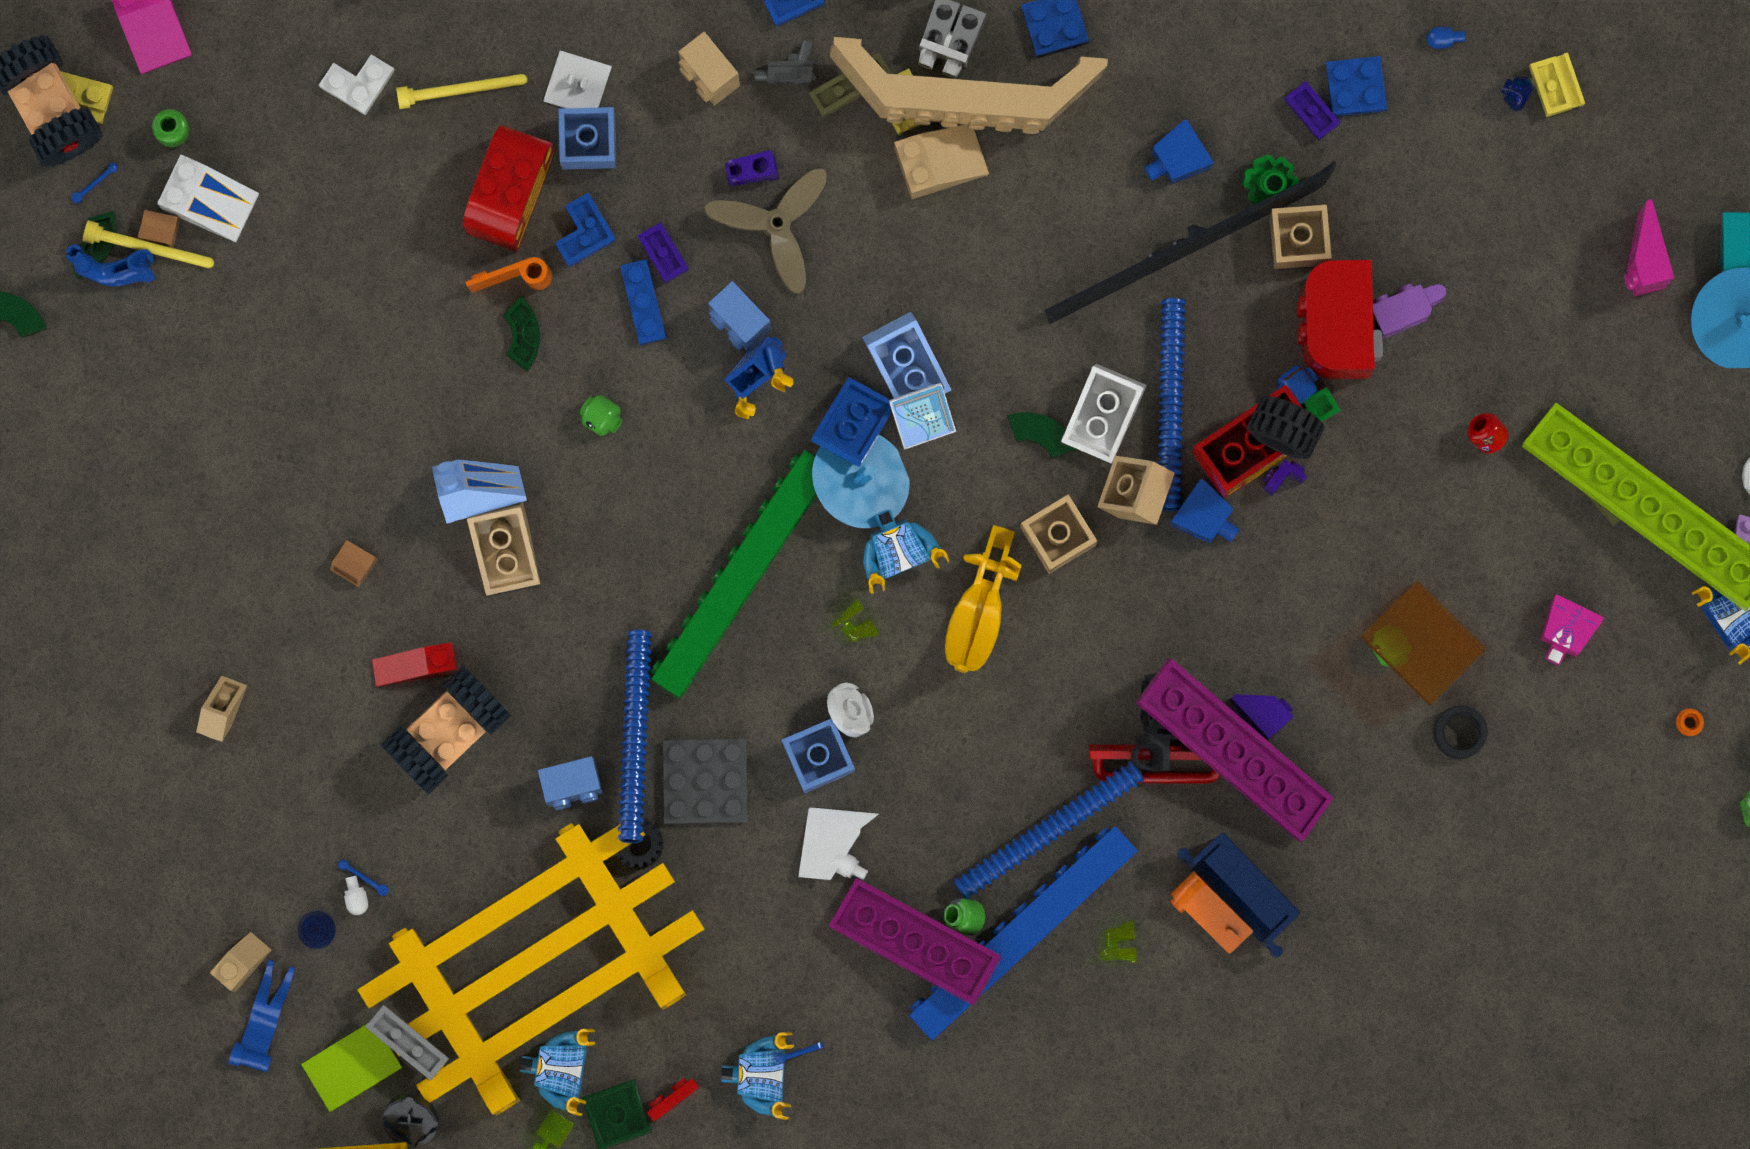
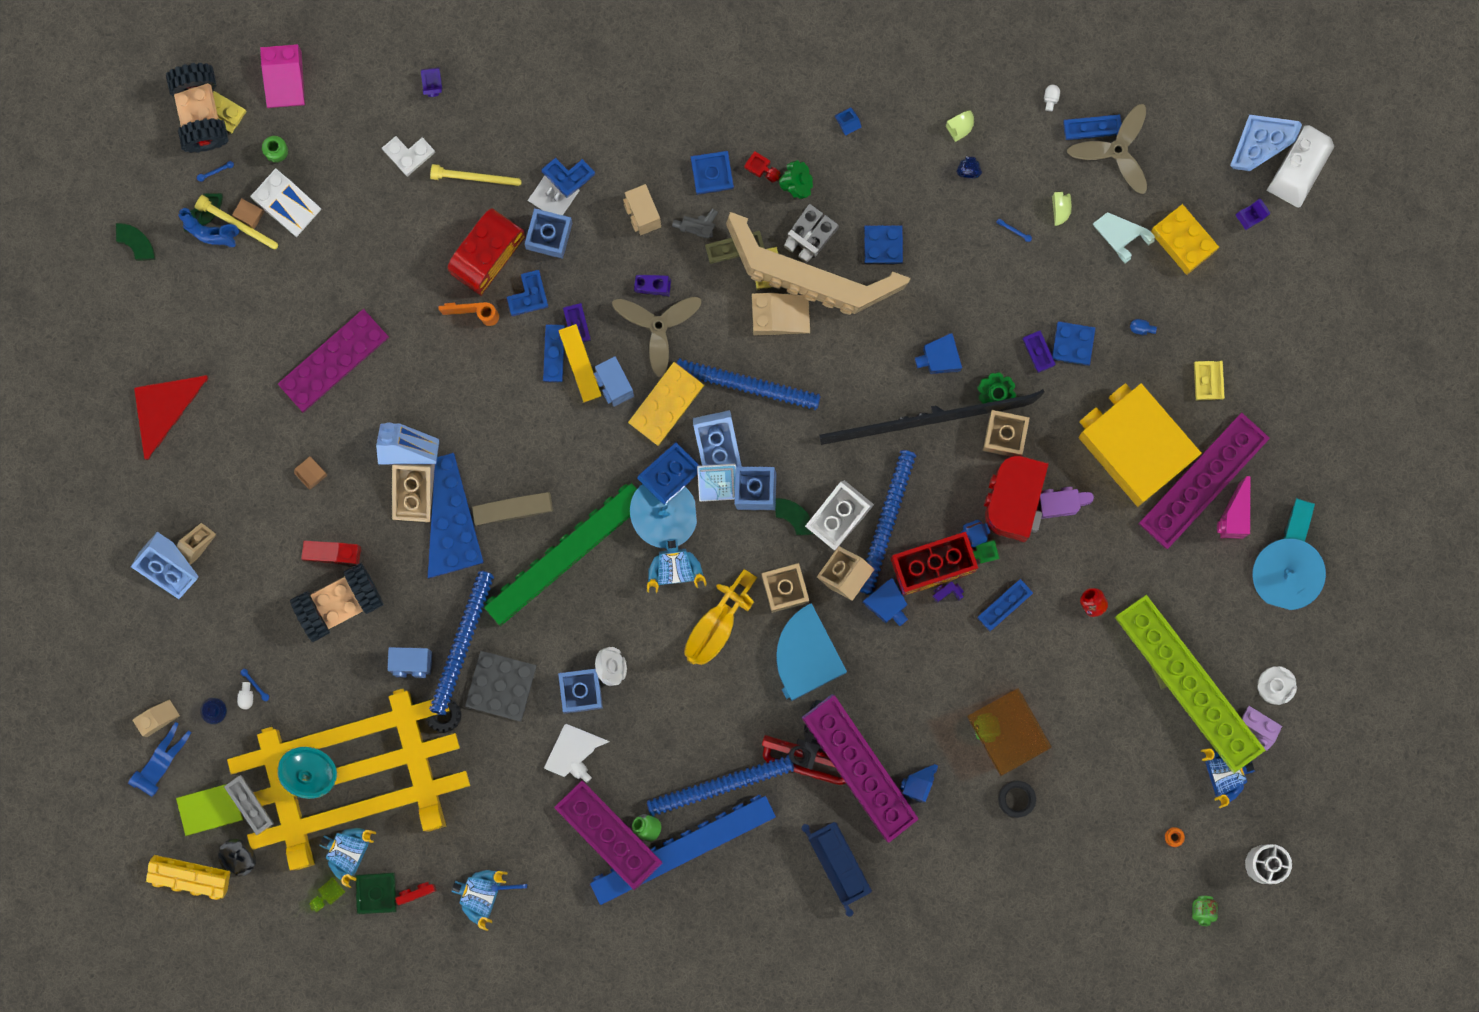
camera: 15 degrees right, 0 degrees up
dark green tile [503,296,540,372] -> none
bright green head [580,395,622,436] -> none
blue torso [724,336,793,419] -> none
clear neon green piece [831,599,880,642] -> none
clear neon green piece [1100,920,1137,963] -> none
orange door [1170,870,1254,954] -> none
dark purple slope [1230,694,1294,741] -> none
black tyre [1247,396,1325,459] -> none
clear blue cone [1501,76,1535,112] -> none
dark pink torso [1540,594,1604,666] -> none
none -> light blue slope [131,532,199,599]
none -> red tile [134,375,208,460]
none -> teal dish [277,747,337,799]
none -> magenta plate [278,309,389,413]
none -> blue wing [428,453,484,579]
none -> dark tan slope [472,492,553,526]
none -> blue plate [542,158,595,198]
none -> yellow tile [558,324,601,402]
none -> yellow plate [628,362,705,446]
none -> blue piece [677,358,821,410]
none -> medium blue brick [735,467,777,510]
none -> dark azure brick [776,603,847,701]
none -> blue slope [900,764,938,802]
none -> blue plate [977,579,1033,632]
none -> yellow brick [1078,383,1202,507]
none -> magenta plate [1138,412,1270,550]

